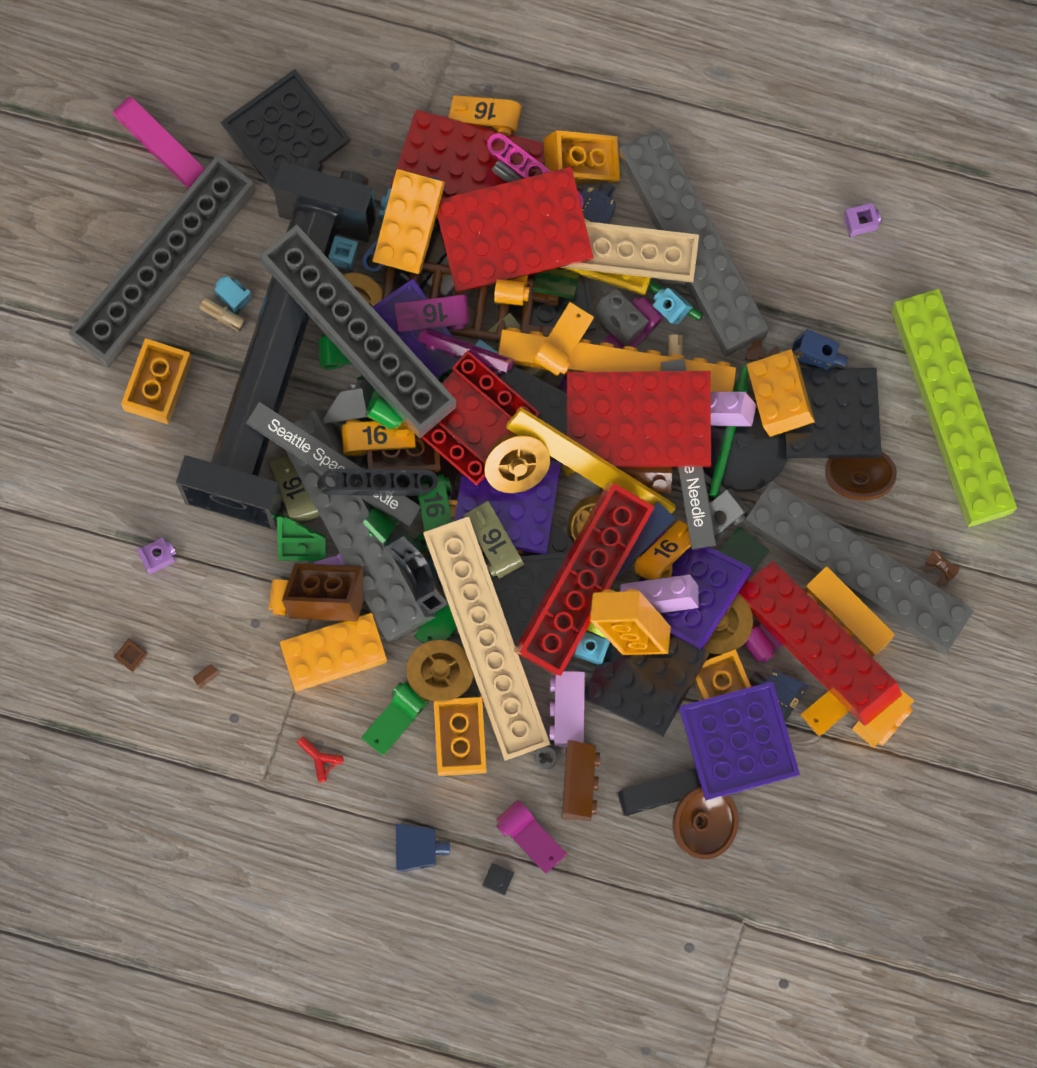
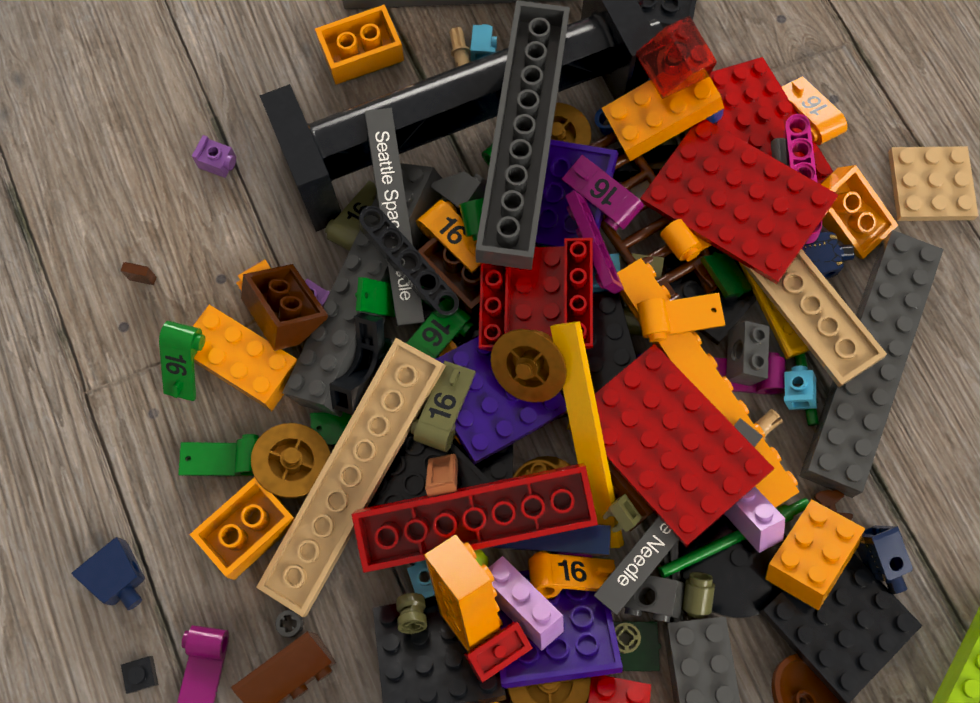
camera: 55 degrees right, 5 degrees down
reddish brown tile [114,638,148,672] -> none
green wing [277,514,326,561] -> none
red piece [297,736,344,782] -> none
medium azure brick [328,236,358,271] -> none
lavender brick [549,671,585,747] -> none
none -> green door [159,321,205,401]
none -> olive wheel [396,593,427,634]
none -> nougat tile [425,454,458,497]
none -> red plate [464,621,533,683]
none -> olive tile [603,494,642,532]
none -> olive wheel [614,622,641,654]
none -> clear red slope [636,16,717,99]
none -> olive brick [682,572,715,619]
none -> tan plate [888,146,979,221]

